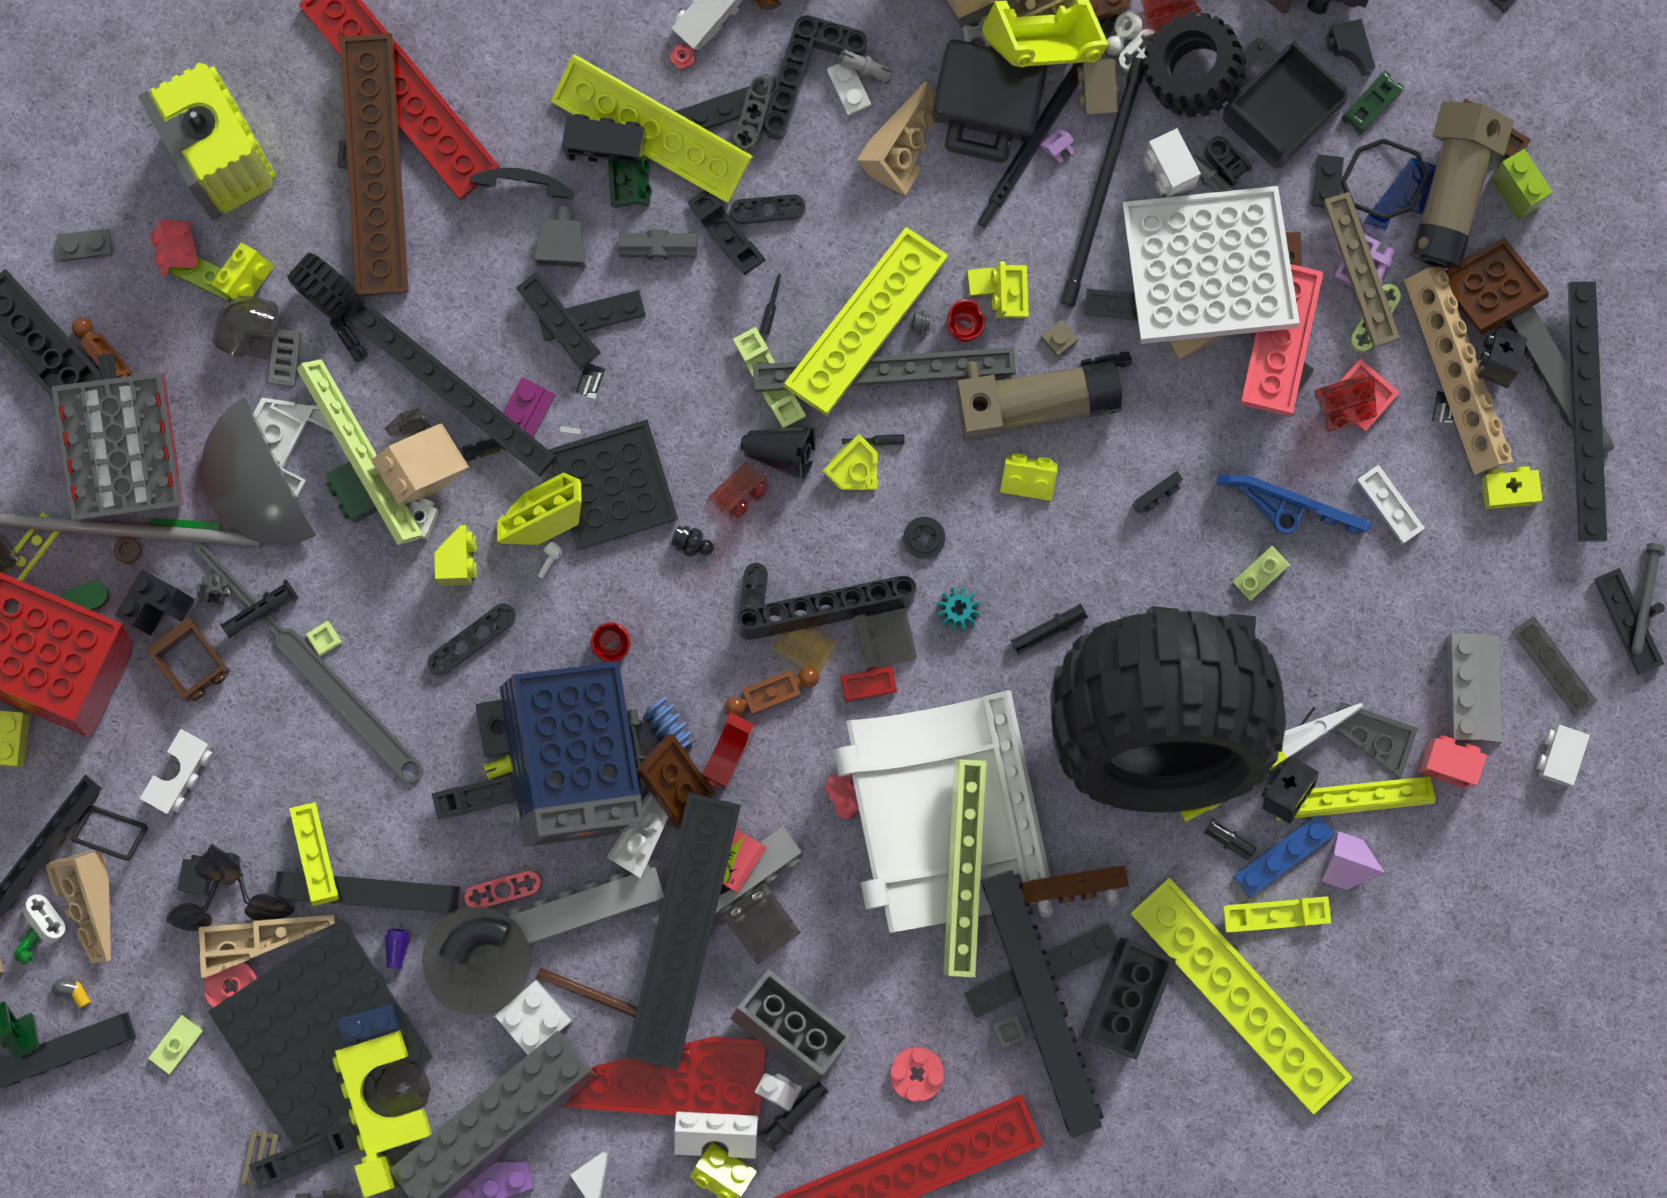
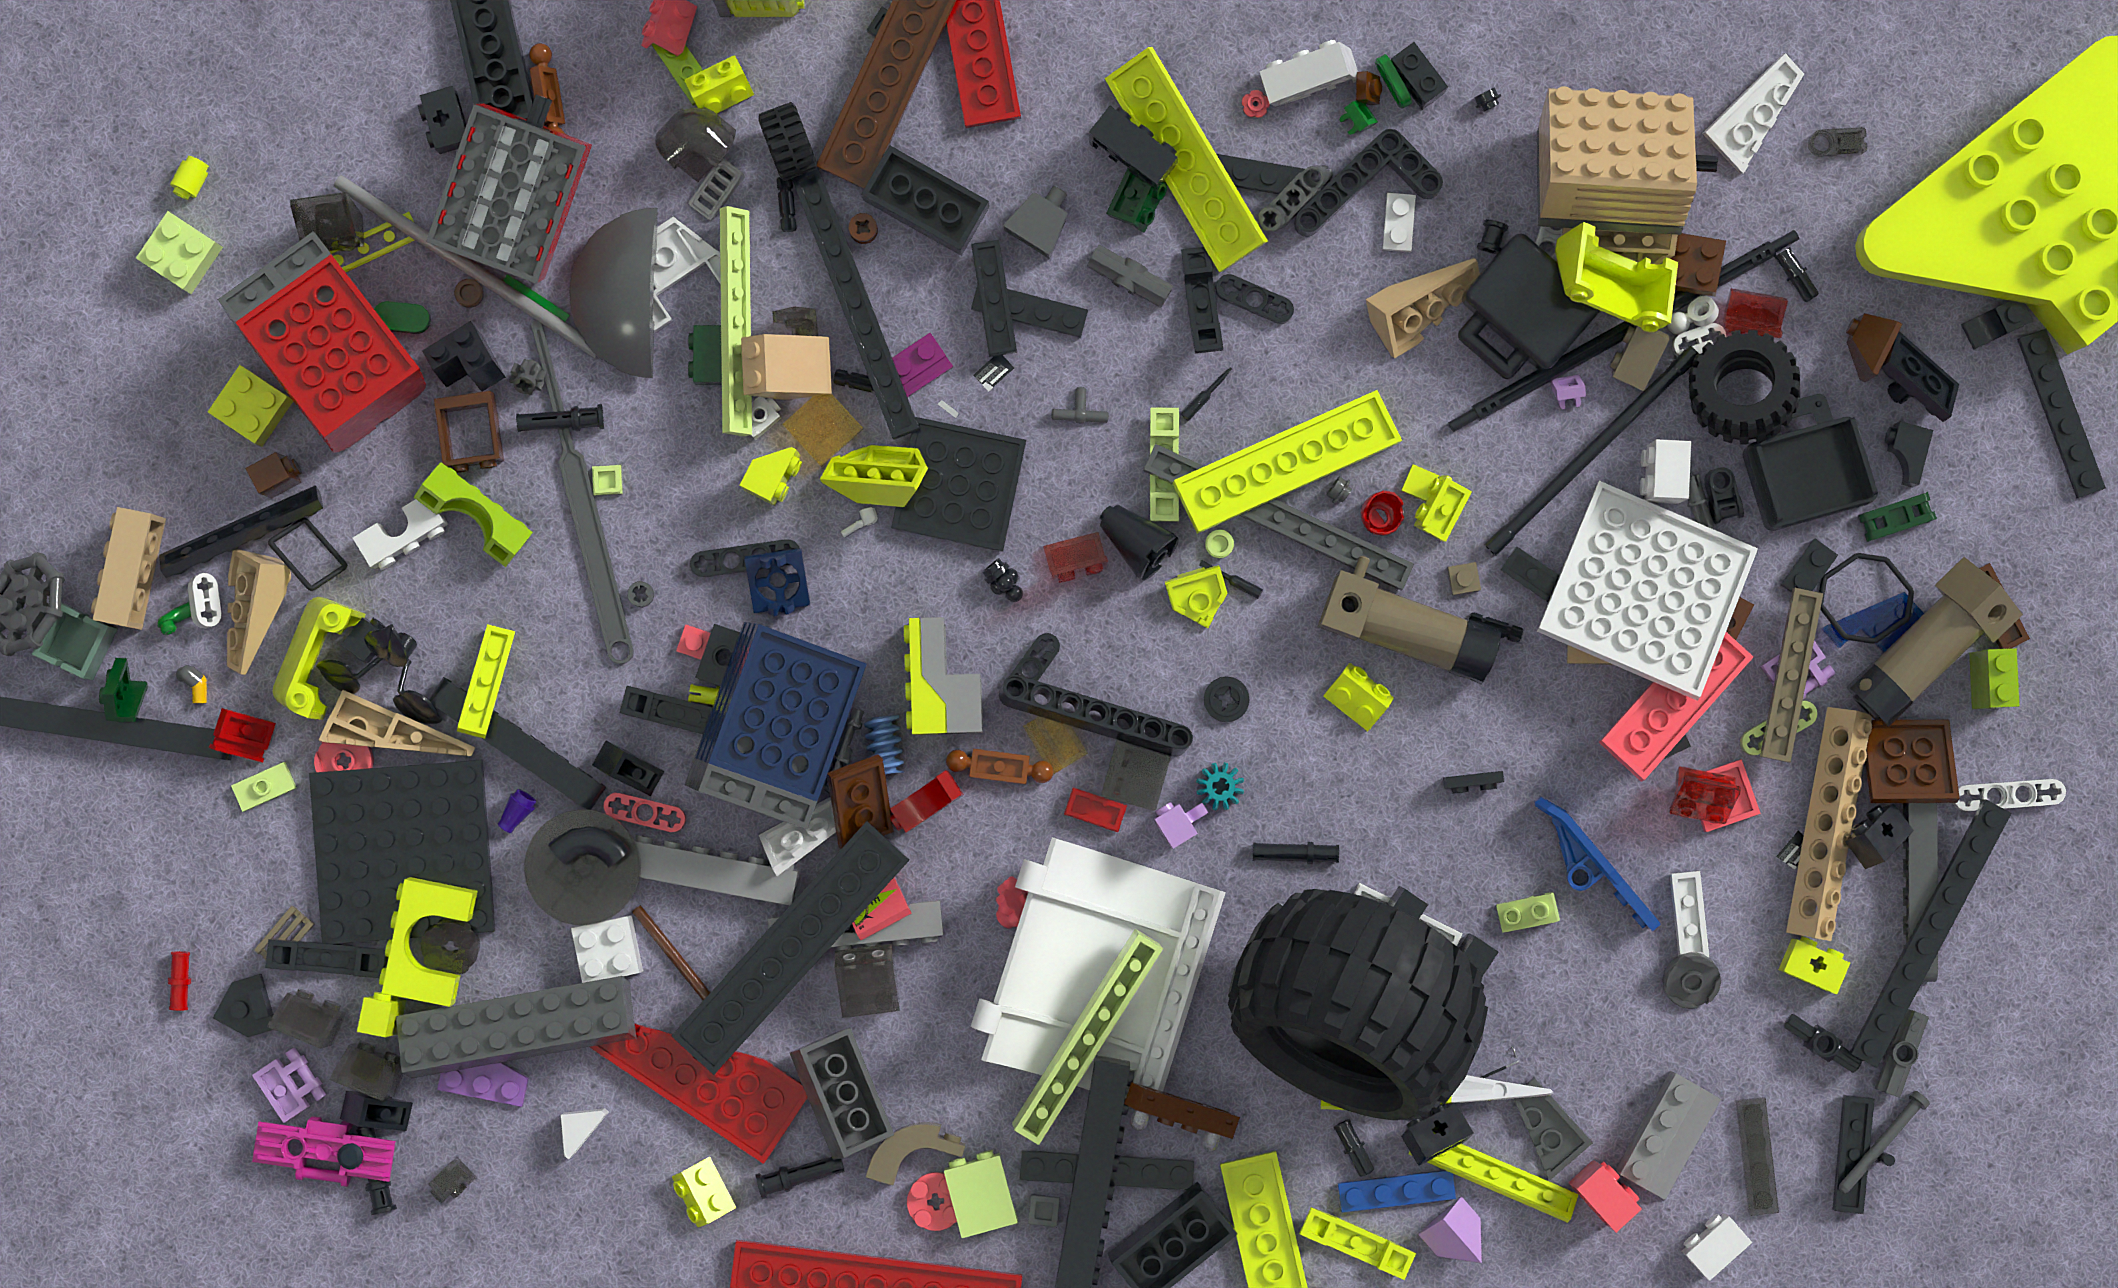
camera: 30 degrees right, 5 degrees up
dark blue brick [338,1004,401,1045] -> none
black slope [469,168,574,200] -> none
red hair [590,622,631,662] -> none
white arch [674,1112,758,1158] -> none
white brick [755,1073,802,1111] -> none
light grey pin [838,49,892,82] -> none
none -> red plate [209,708,276,763]
none -> reddish brown brick [245,452,302,499]
none -> neon yellow windscreen [272,597,366,720]
none -> lime arch [414,462,533,567]
none -> black brick [418,86,467,154]
none -> black slope [592,740,664,796]
none -> dark grey bush [628,581,654,607]
none -> coral plate [676,625,711,660]
none -> dark blue piece [744,548,810,616]
none -> clear yellow plate [783,394,863,467]
none -> reddish brown wheel [849,213,878,244]
none -> black brick [861,145,990,256]
none -> dark tan arch [866,1122,966,1185]
none -> piece [904,617,983,735]
none -> yellowish green panel [944,1150,1018,1238]
none -> dark grey piece [1051,387,1109,424]
none -> lavender brick [1153,802,1208,849]
none -> yellowish green tile [1205,530,1234,559]
none -> green tile [1339,100,1378,135]
none -> black bush [1477,219,1509,254]
none -> dark grey tile [1662,952,1721,1009]
none -> black axle [1784,1014,1862,1073]
none -> dark grey piece [1875,1009,1929,1098]
none -> white beam [1953,779,2066,811]

